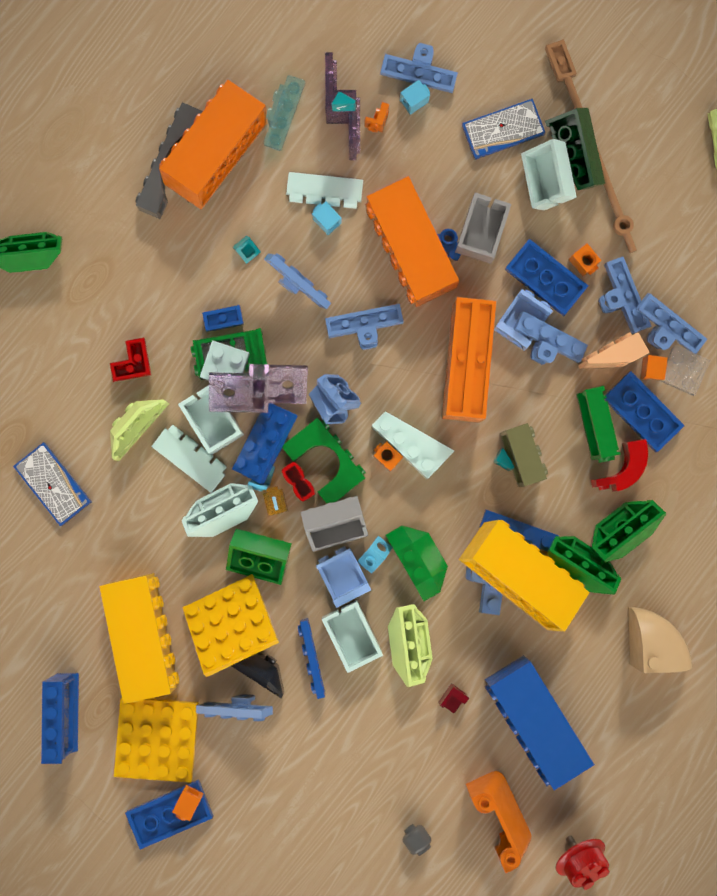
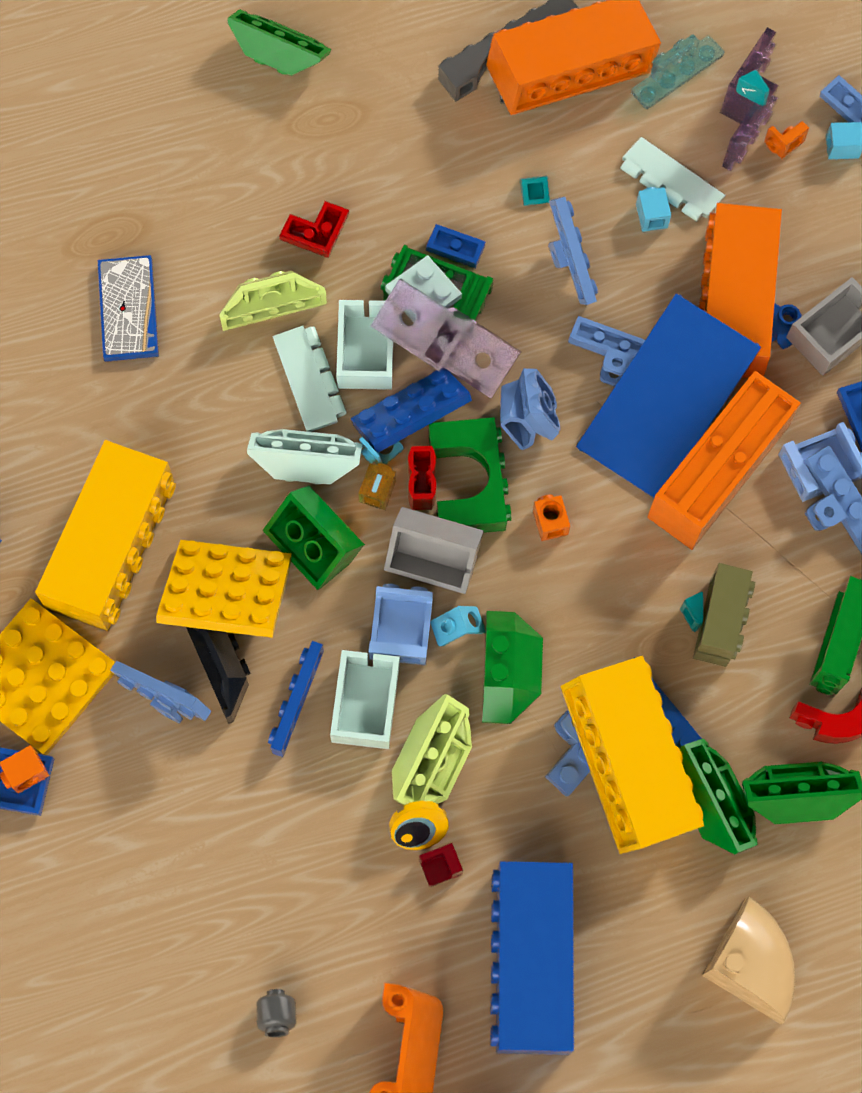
camera: 35 degrees right, 15 degrees down
light aqua wedge [371,411,454,479] -> none
none -> yellow tile [389,800,449,850]
none -> blue piece [576,294,762,499]

